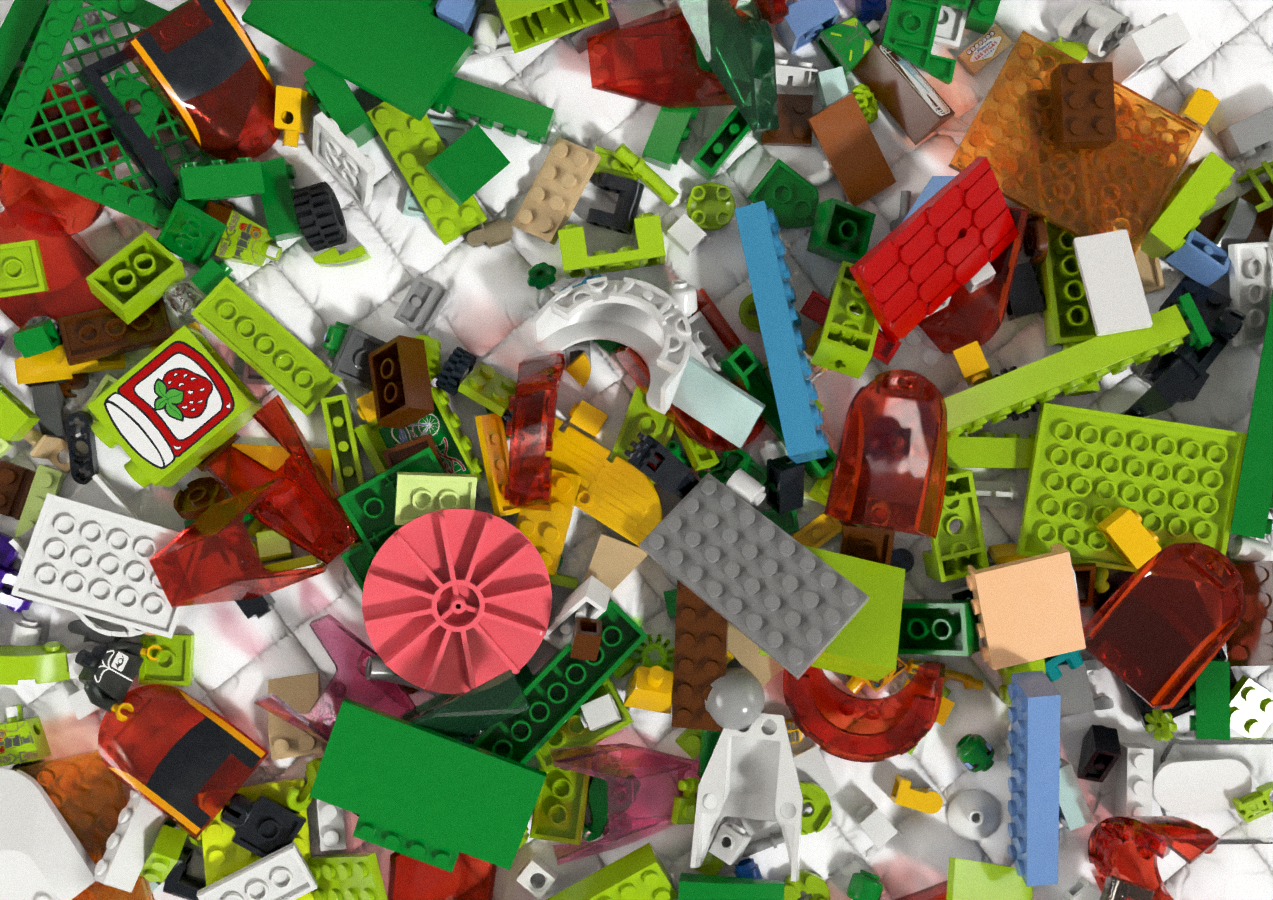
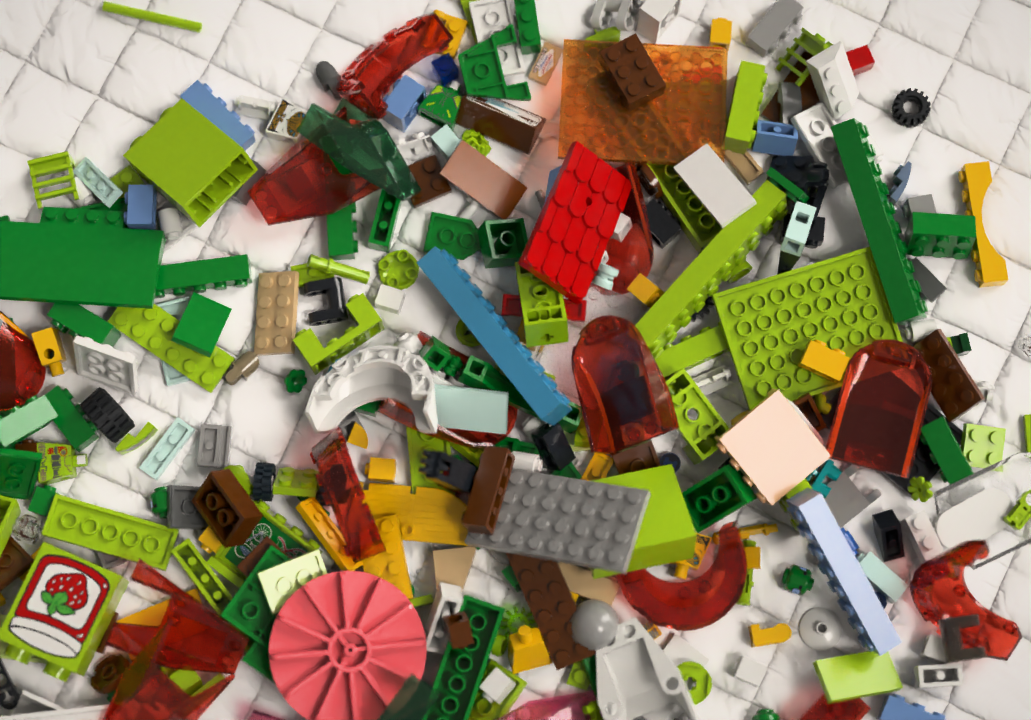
camera: 25 degrees left, 10 degrees down
none -> light aqua plate [139,417,195,481]
none -> green brick [419,335,464,377]
none -> reddish brown brick [462,446,515,535]
none -> light aqua wheel [592,263,619,290]
none -> light aqua brick [780,201,816,257]

